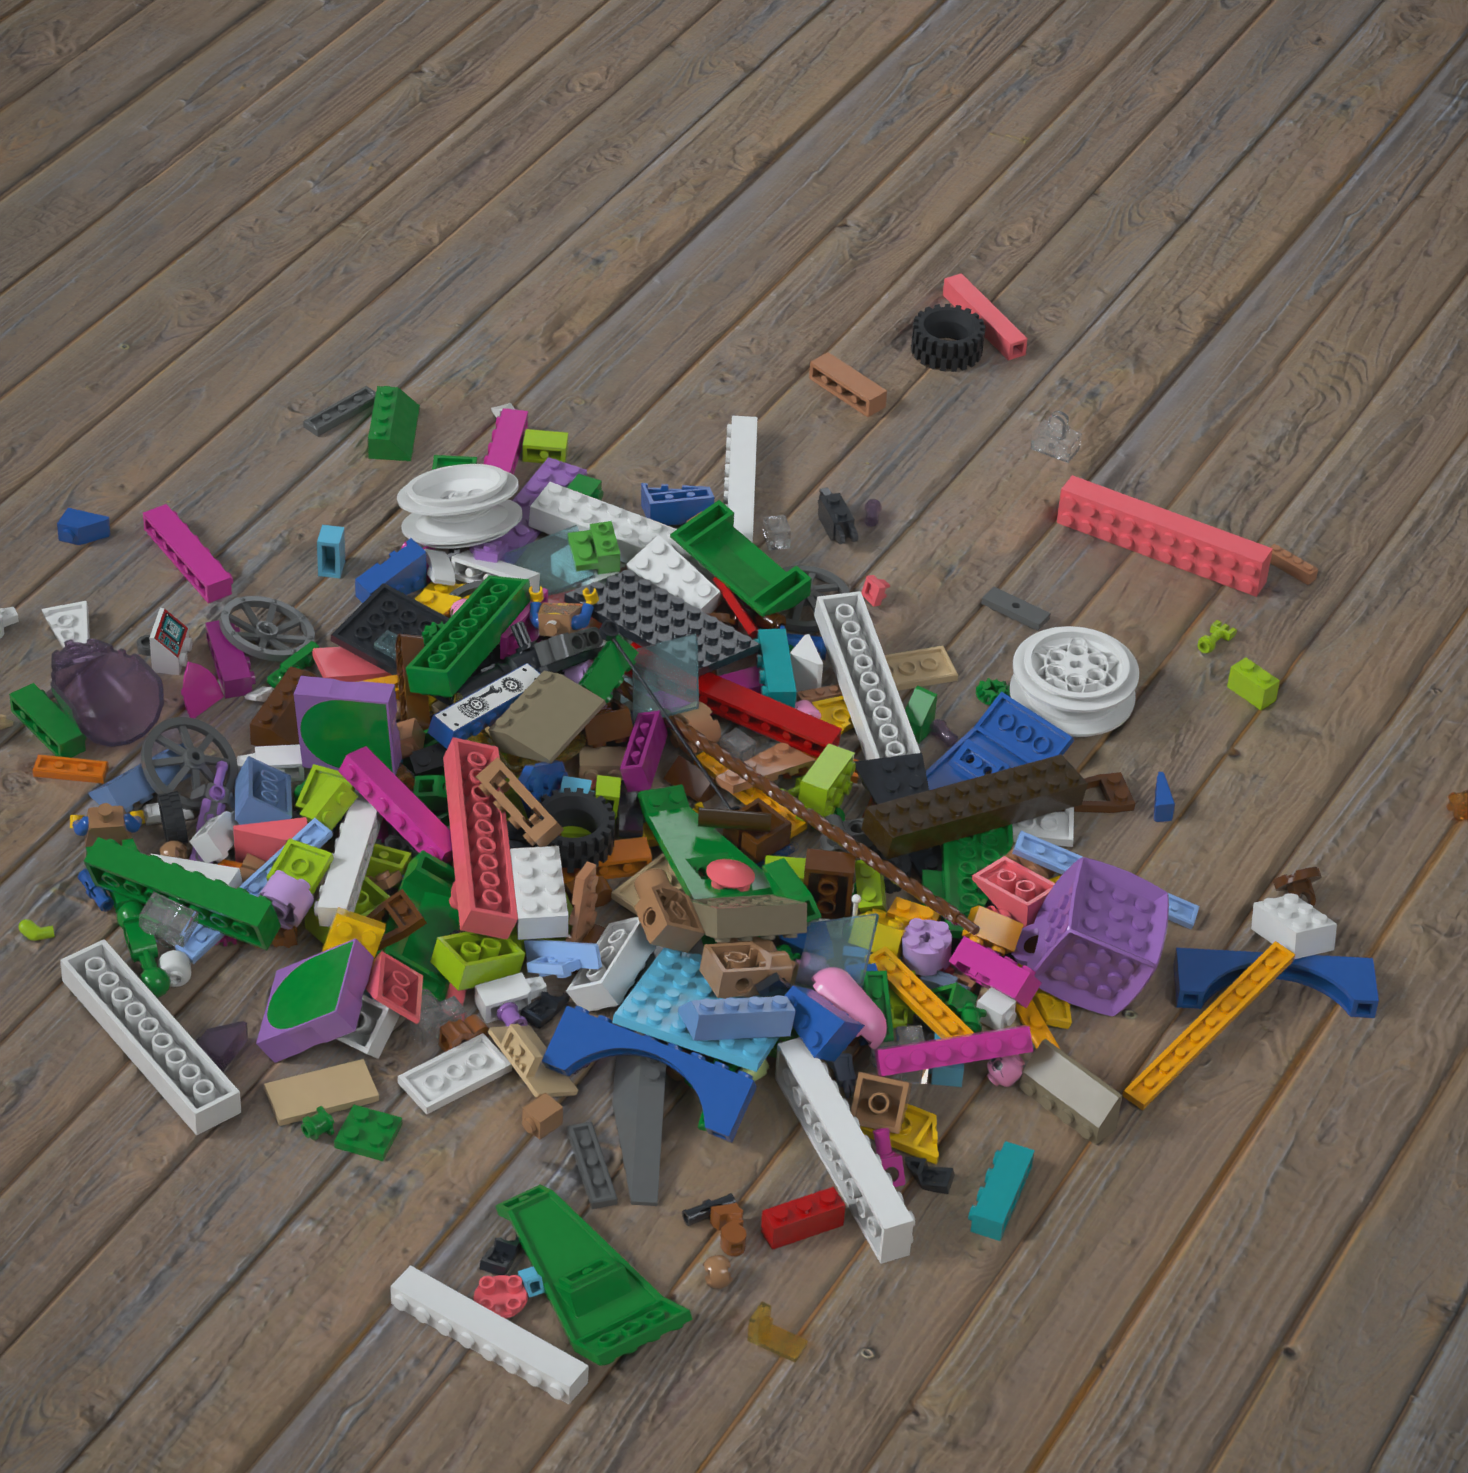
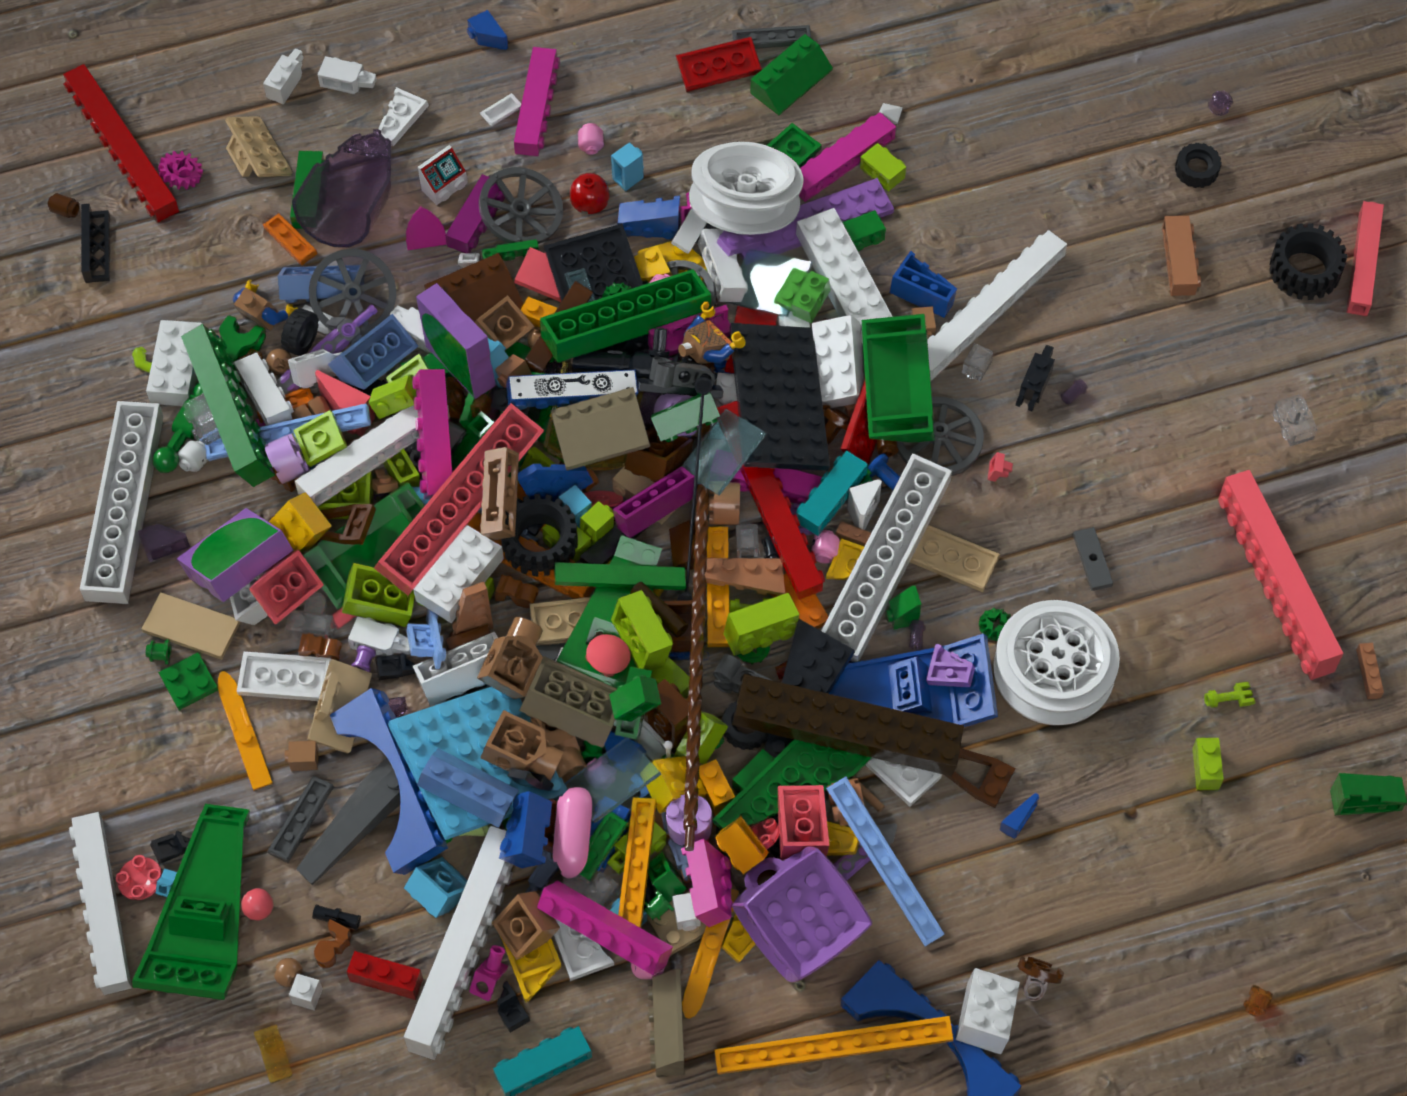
camera: 45 degrees right, 20 degrees up
none -> white brick [146,320,202,406]
none -> light orange piece [218,671,273,791]
none -> coral piece [241,888,273,921]
none -> white brick [289,974,323,1011]
none -> medium azure slope [404,857,468,918]
none -> white tile [480,93,521,127]
none -> green tile [554,562,686,590]
none -> white wing [554,918,614,981]
none -> red cylinder [570,173,610,214]
none -> bright pink head [578,123,604,155]
none -> green brick [609,675,661,722]
none -> lime brick [611,590,673,670]
none -> red tile [676,37,762,92]
none -> black pin [761,536,780,559]
none -> medium lavender wing [926,644,975,687]
none -> black tyre [1175,143,1222,188]
none -> clear purple piece [1208,91,1233,116]
none -> green wedge [1330,773,1407,816]

